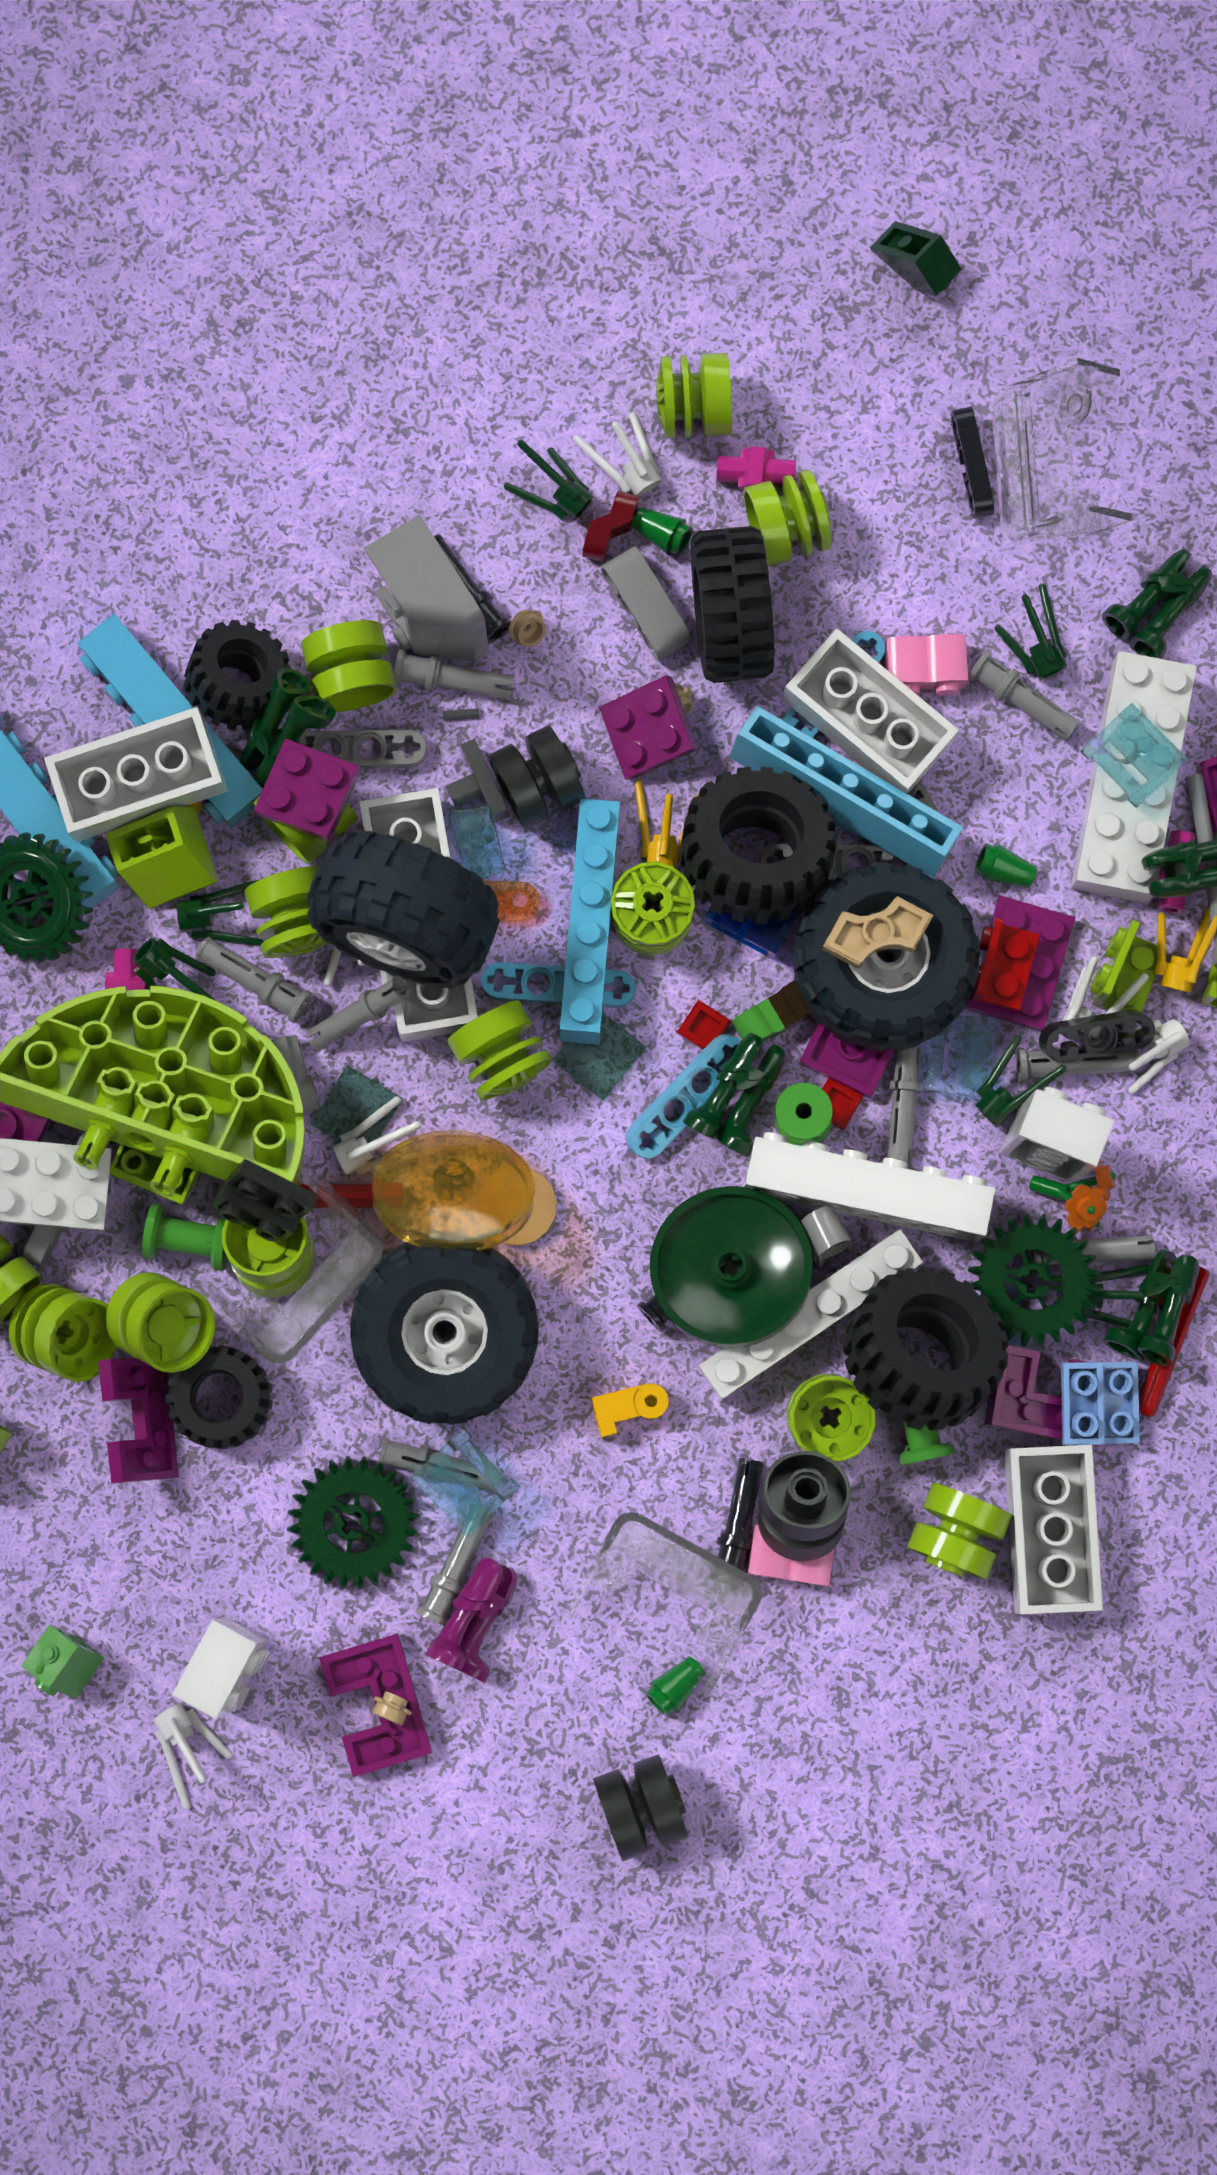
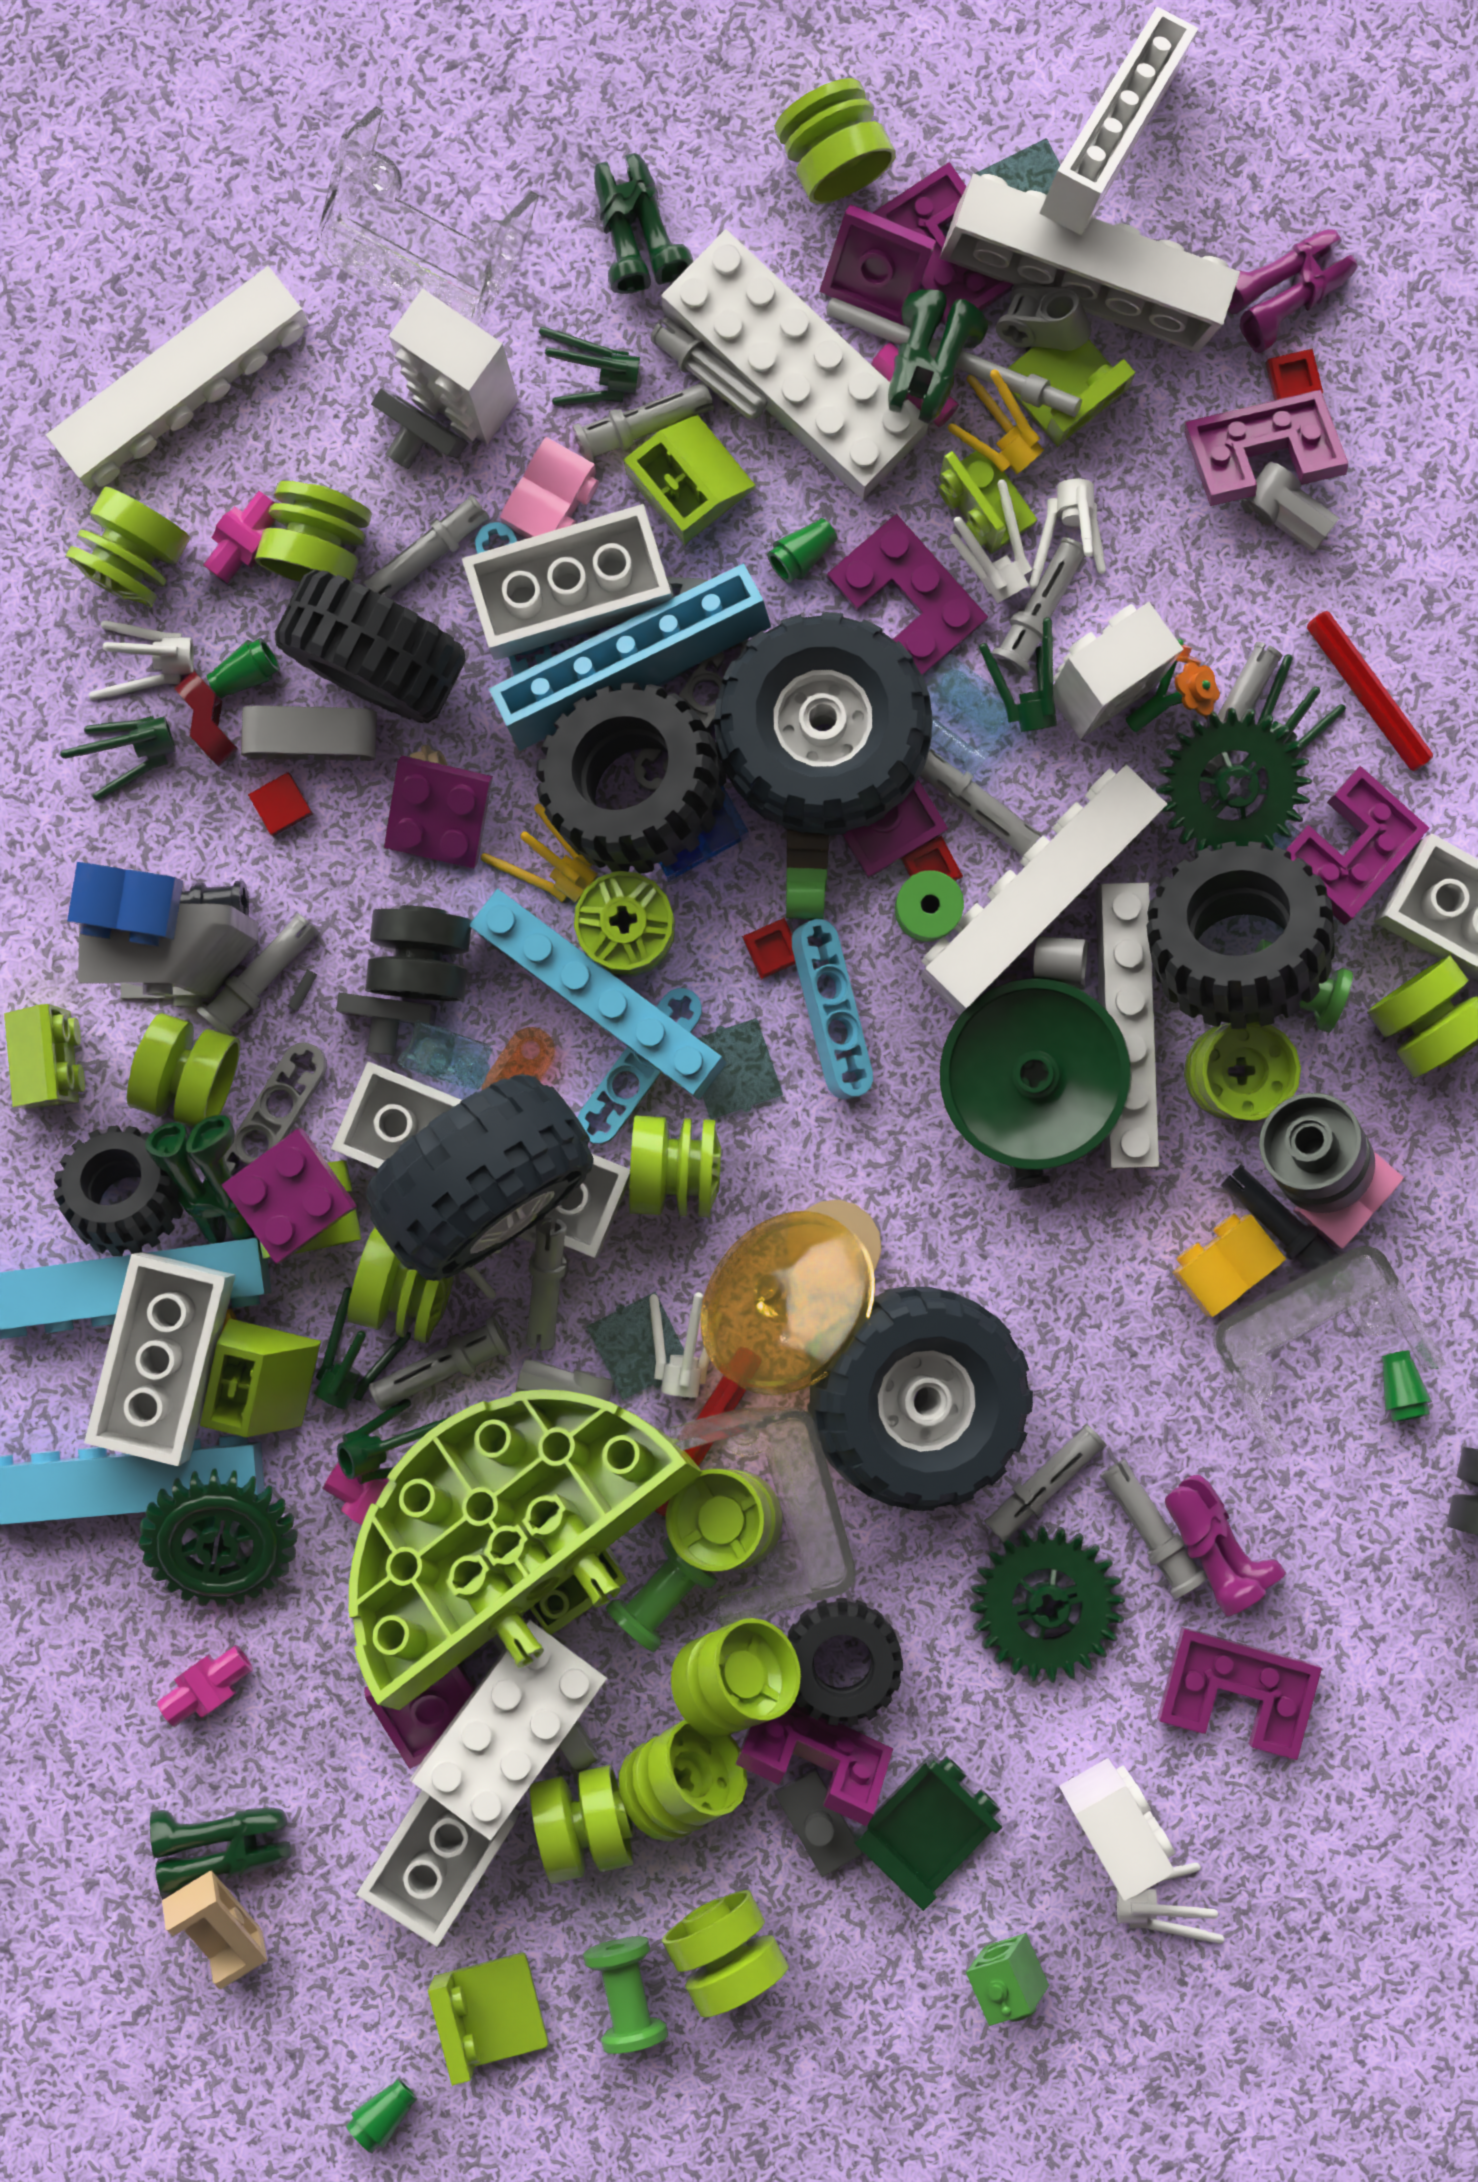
camera: 50 degrees left, 5 degrees up
pearl dark grey slope [210,1159,319,1242] -> none
tan plate [372,1691,412,1726] -> none
clear light blue plate [411,1427,520,1537] -> none
tan plate [508,609,546,647] -> none
yellow leg [591,1383,669,1438] -> none
dark green piece [683,1033,785,1157] -> none
tan tile [822,896,933,969] -> none
dark green slope [870,221,962,296] -> none
black beam [951,406,994,519] -> none
red bracket [971,918,1040,1013] -> none
black beam [1039,1009,1155,1062] -> none
light blue slope [1061,1361,1140,1445] -> none
clear light blue plate [1080,703,1188,809] -> none
dark green piece [1103,1249,1200,1367] -> none
none -> lime slope [4,1004,85,1109]
none -> white brick [45,266,309,490]
none -> blue brick [67,862,183,947]
none -> red tile [248,772,313,837]
none -> light grey pin [363,494,490,598]
none -> dark grey tile [371,388,468,469]
none -> white brick [389,288,519,444]
none -> lime slope [623,414,756,545]
none -> light grey axle [651,317,767,419]
none -> dark grey tile [774,1768,863,1877]
none -> dark green panel [853,1752,1003,1911]
none -> yellow brick [1172,1213,1286,1317]

